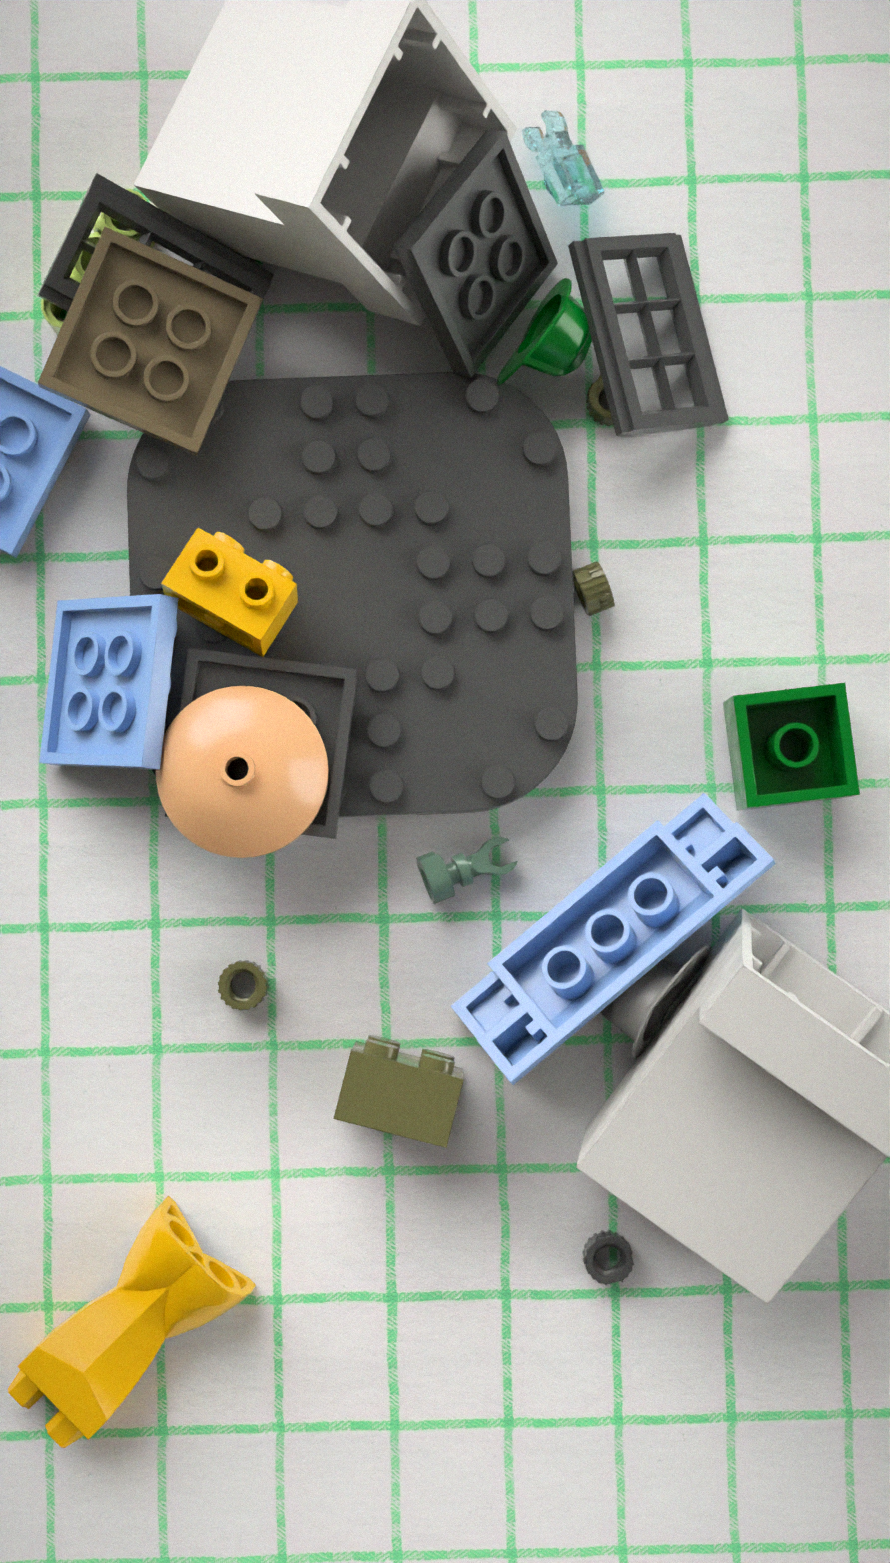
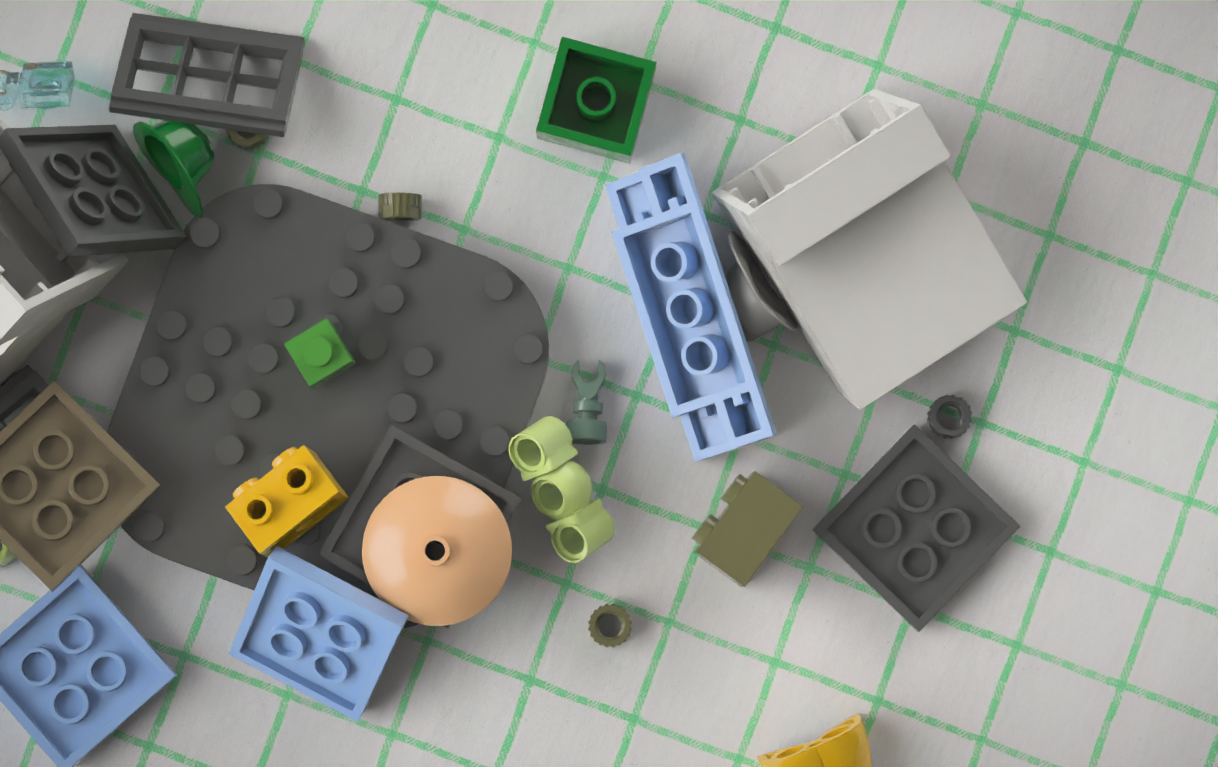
camera: 70 degrees left, 0 degrees up
none -> bright green brick [284,318,357,390]
none -> yellowish green piece [508,416,615,563]
none -> dark grey plate [812,424,1021,632]

